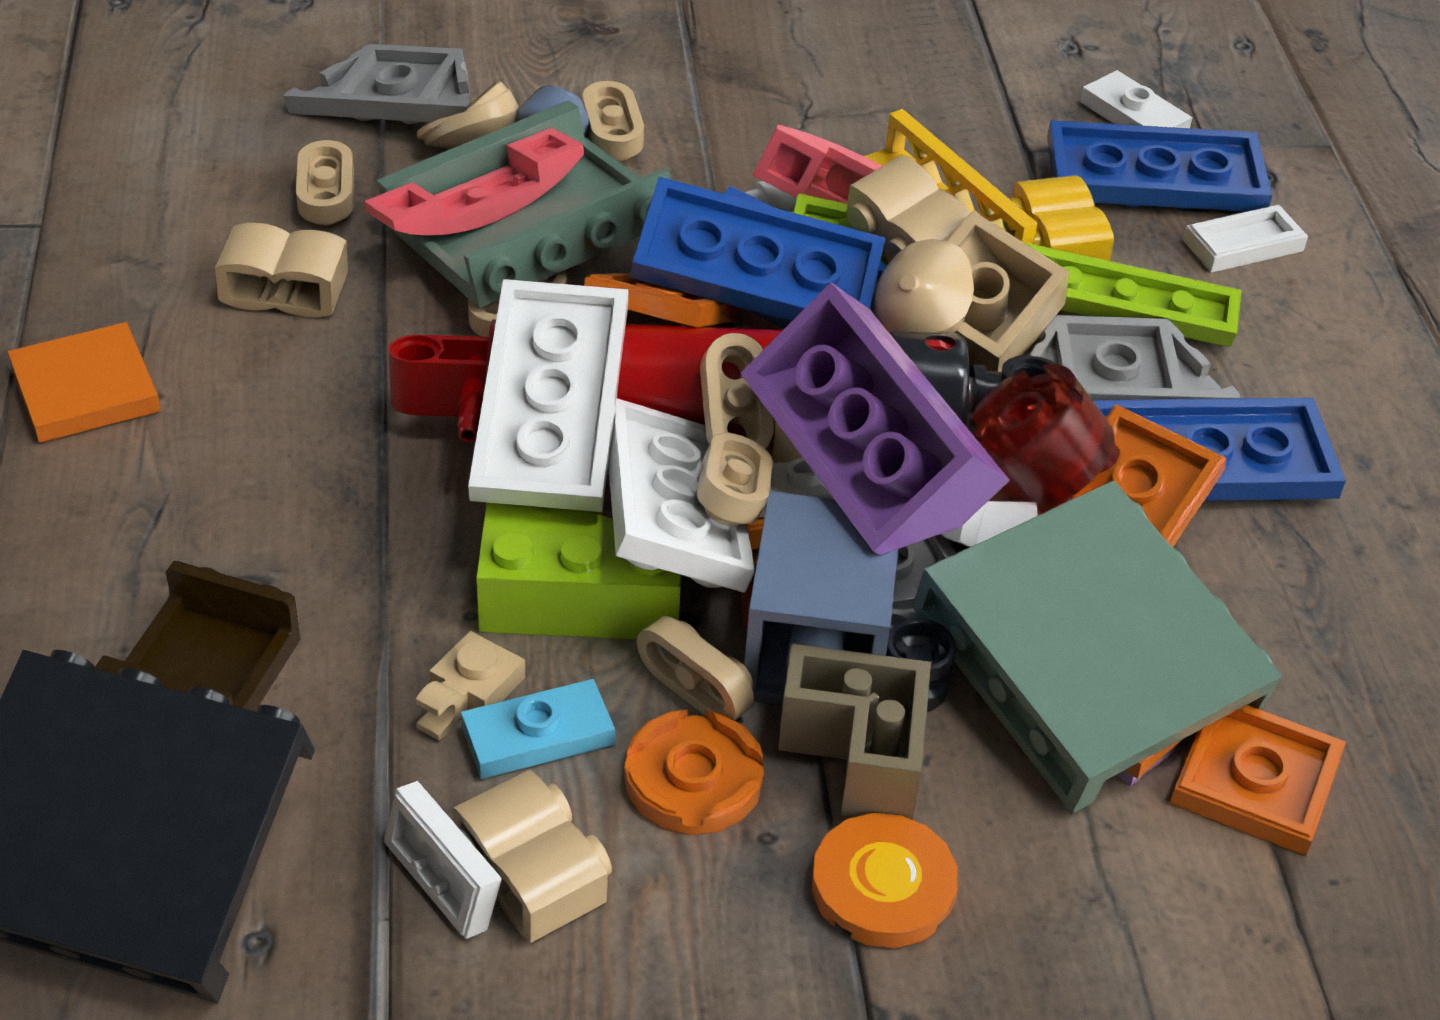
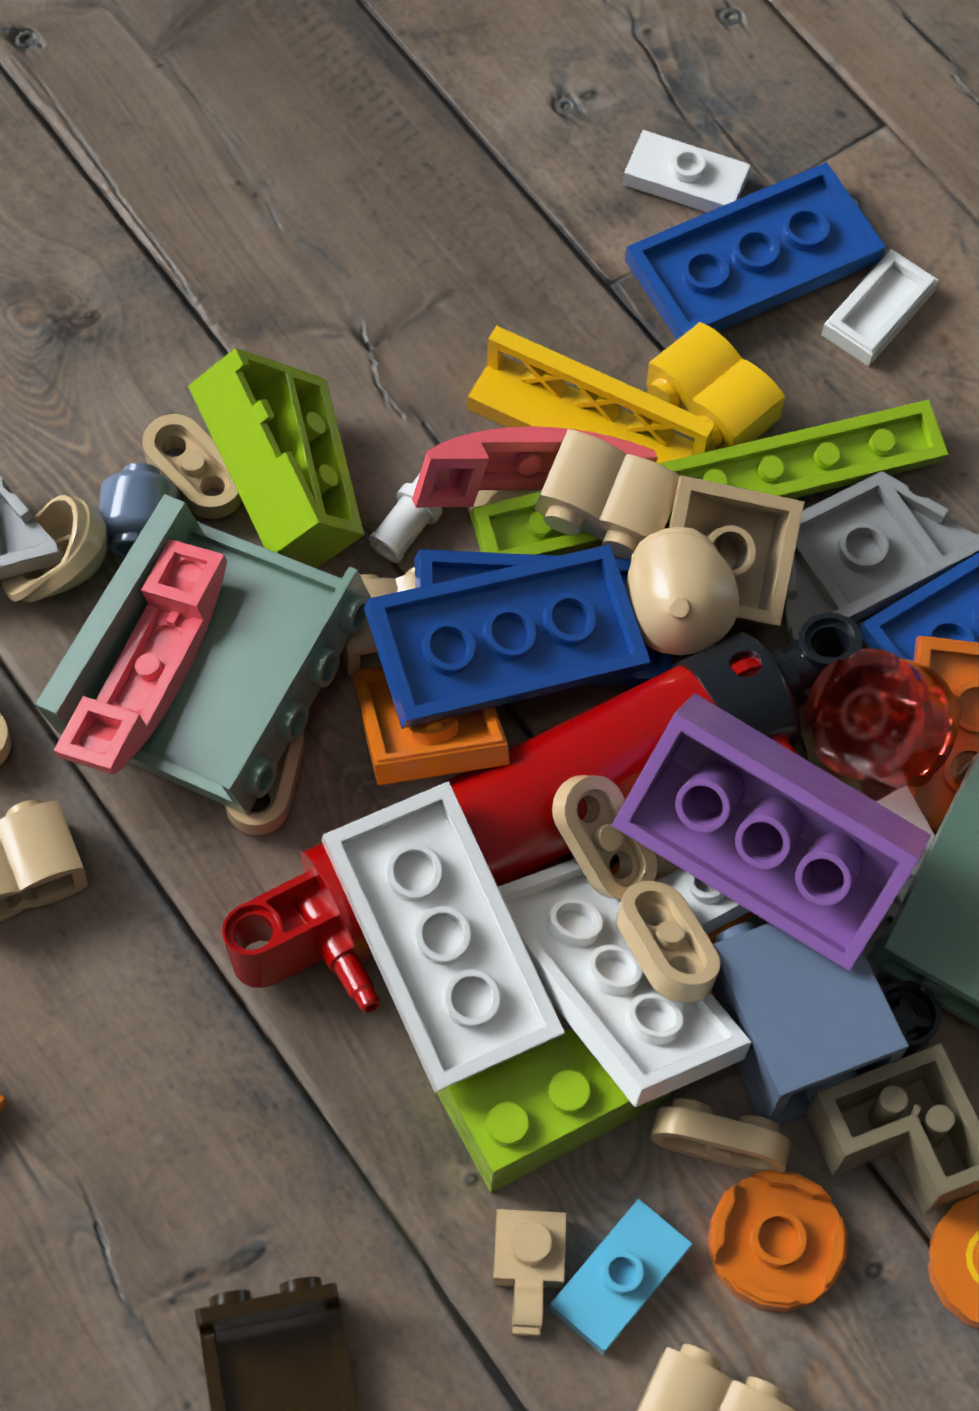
camera: 30 degrees left, 20 degrees up
none -> lime wedge [188,348,364,569]

